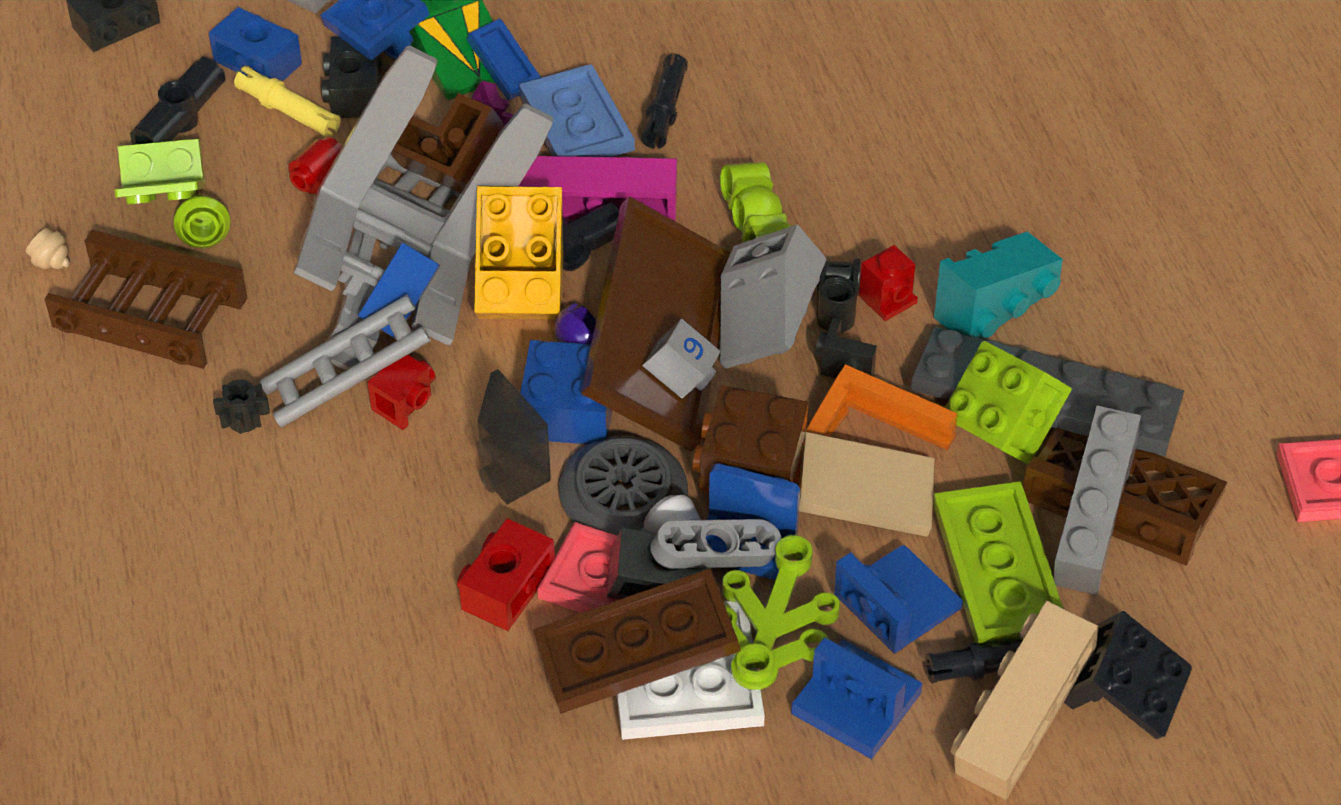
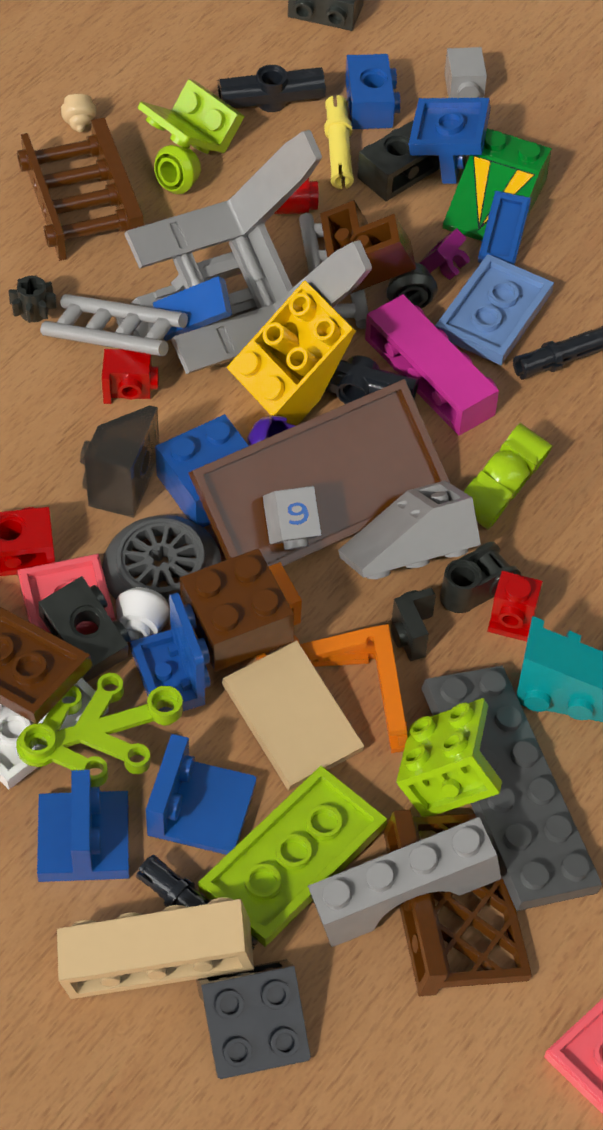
camera: 50 degrees right, 5 degrees up
light grey beam [650,519,782,569] -> none

